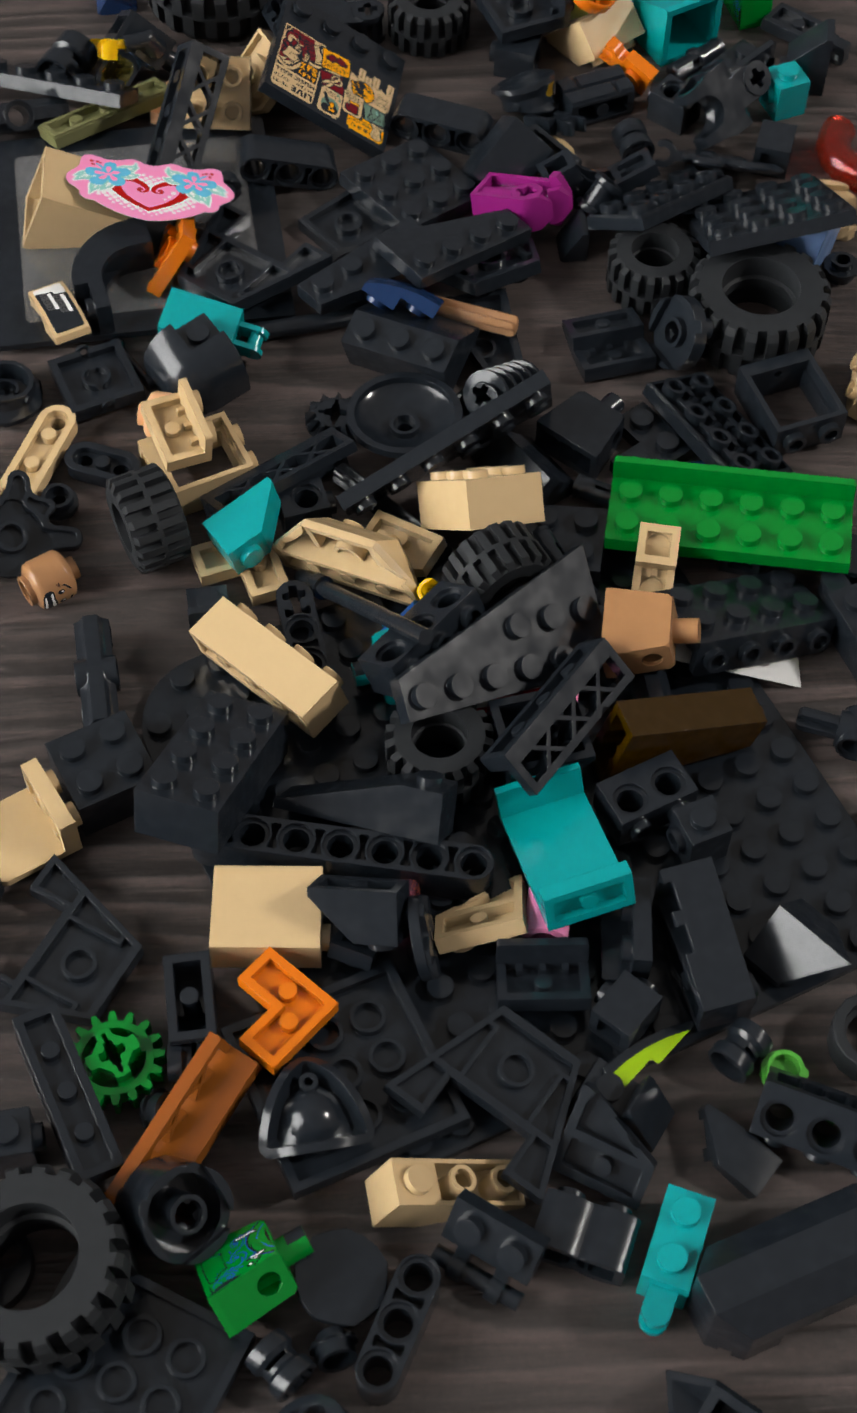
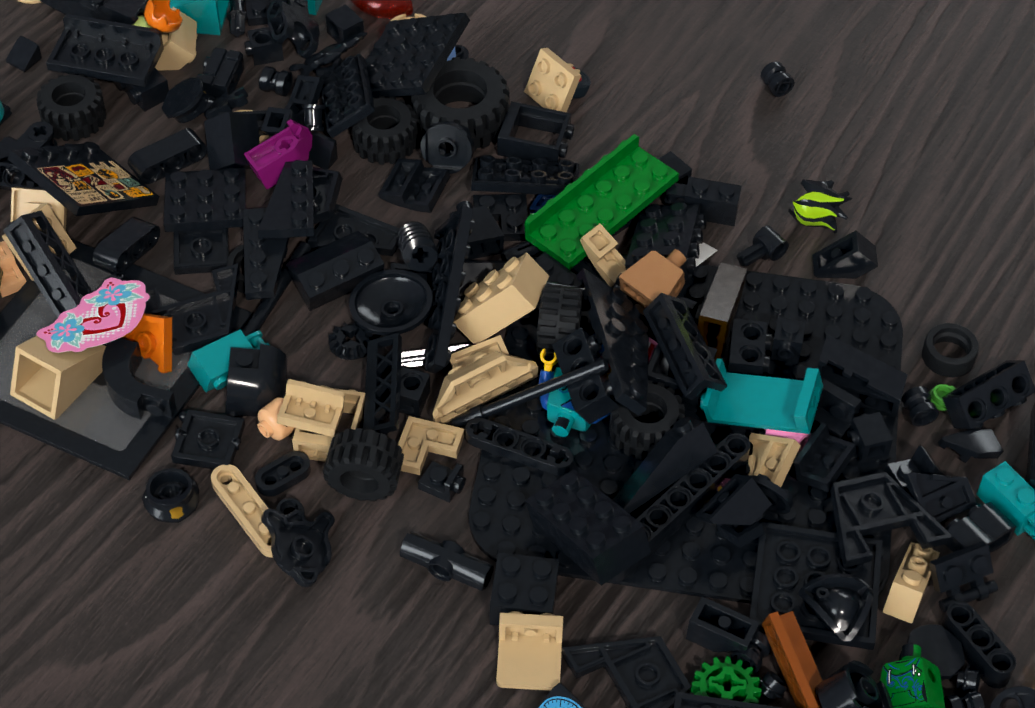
camera: 55 degrees left, 5 degrees down
medium nougat head [17,550,81,610] -> none
slope [27,281,92,345] -> none
tan brick [189,596,349,738] -> none
teal slope [202,477,281,575] -> none
tan brick [209,865,331,968] -> none
orange plate [238,947,339,1076] -> none
dark blue slope [361,278,445,319] -> none
medium nougat axle [436,295,519,338] -> none
orange plate [599,36,659,96] -> none
sticker [603,1020,694,1088] -> none
black slope [743,898,851,988] -> none

